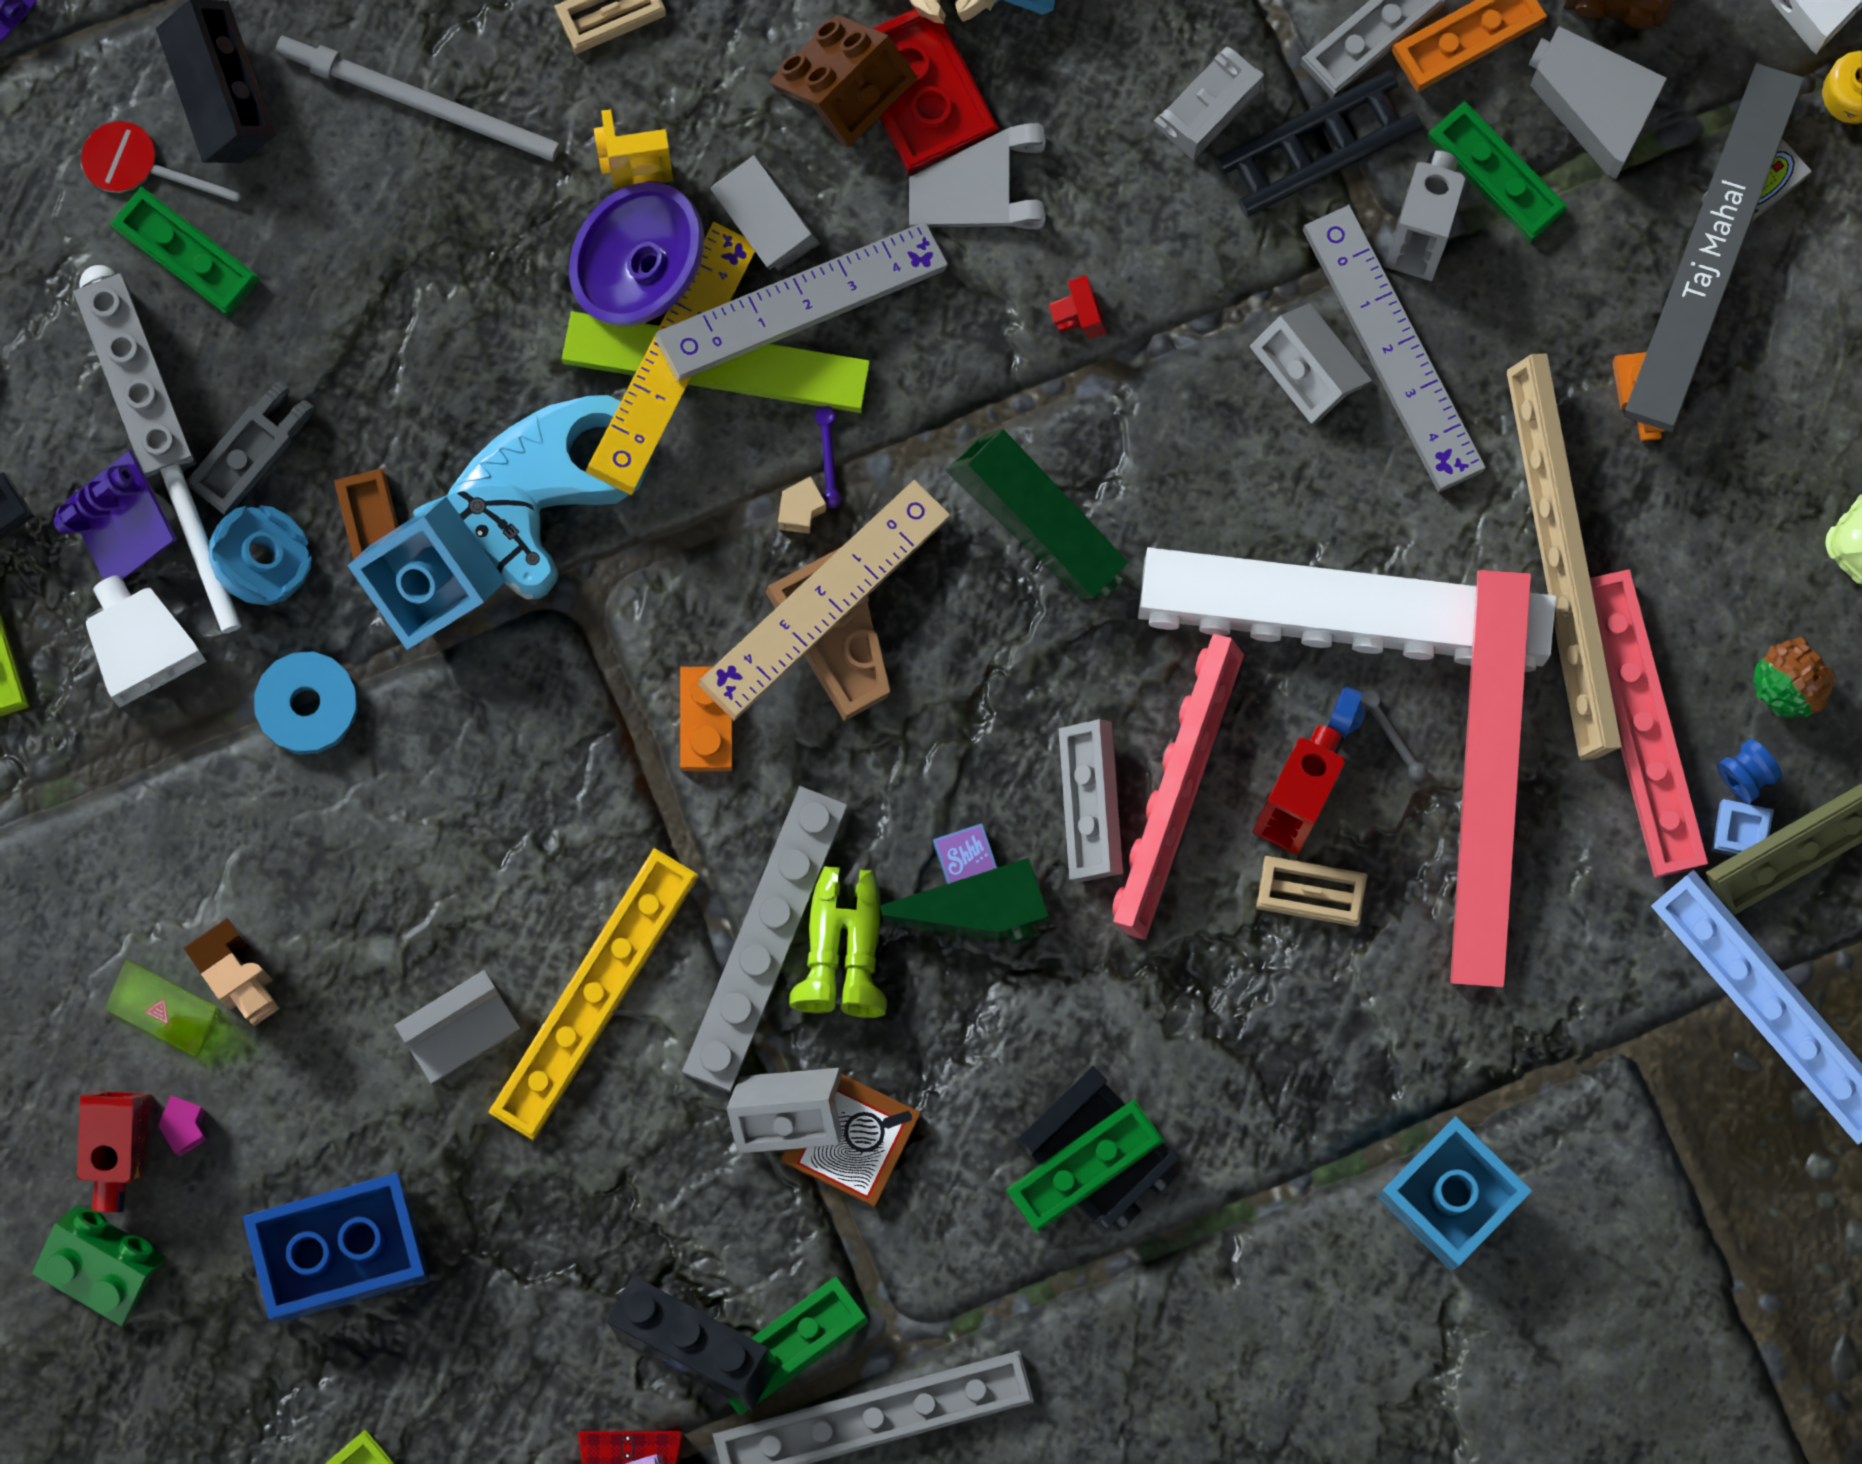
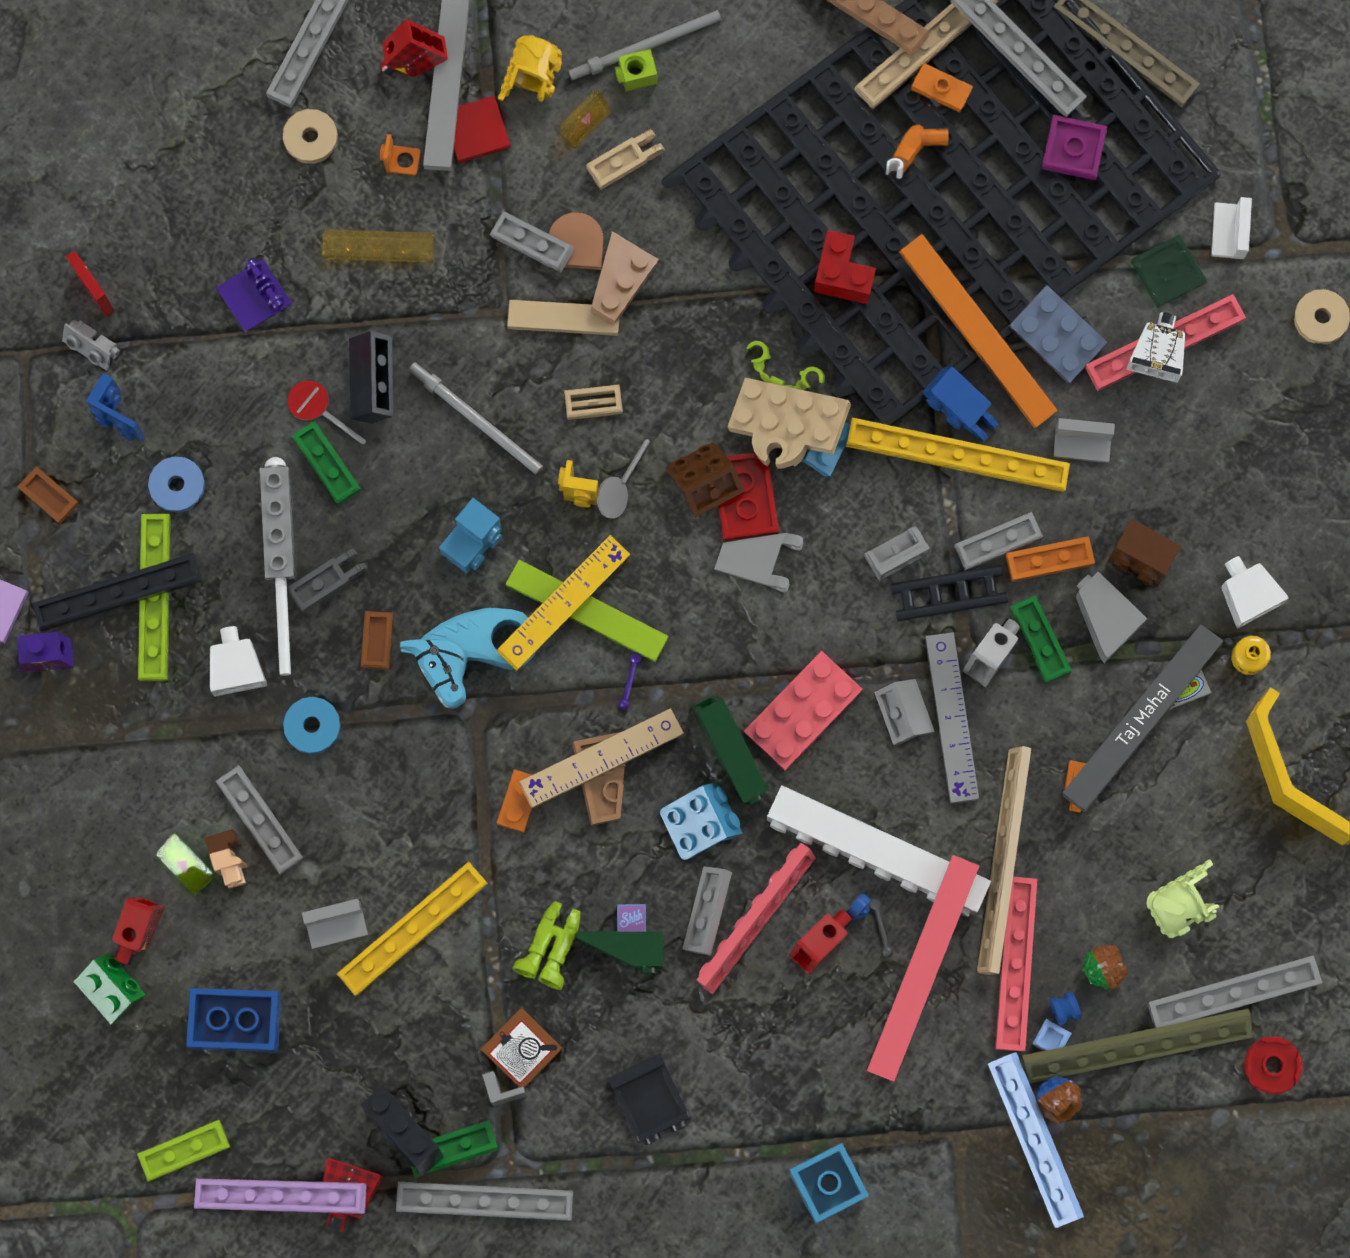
camera: 20 degrees right, 0 degrees up
dark purple hinge [54,450,177,581] -> none
dark pink piece [158,1095,208,1157] -> none
dark azure tile [209,505,311,605] -> none
dark azure brick [347,496,505,650] -> none
dark purple dish [569,182,704,327] -> none
light grey tile [655,222,948,382] -> none
light grey plate [682,786,848,1093] -> none
light grey hinge [710,155,821,271] -> none
light grey panel [727,1068,842,1153] -> none
tan piece [778,476,826,534] -> none
green tile [1005,1099,1165,1234] -> none
red tile [1048,275,1108,340] -> none
tan tile [1256,856,1367,927] -> none
none -> light grey tile [215,765,304,875]
none -> dark azure brick [439,498,502,574]
none -> light grey panel [483,1071,527,1106]
none -> light grey piece [597,439,650,518]
none -> dark azure bracket [660,782,743,860]
none -> coral plate [744,651,863,772]
none -> dark orange piece [1036,1076,1082,1124]

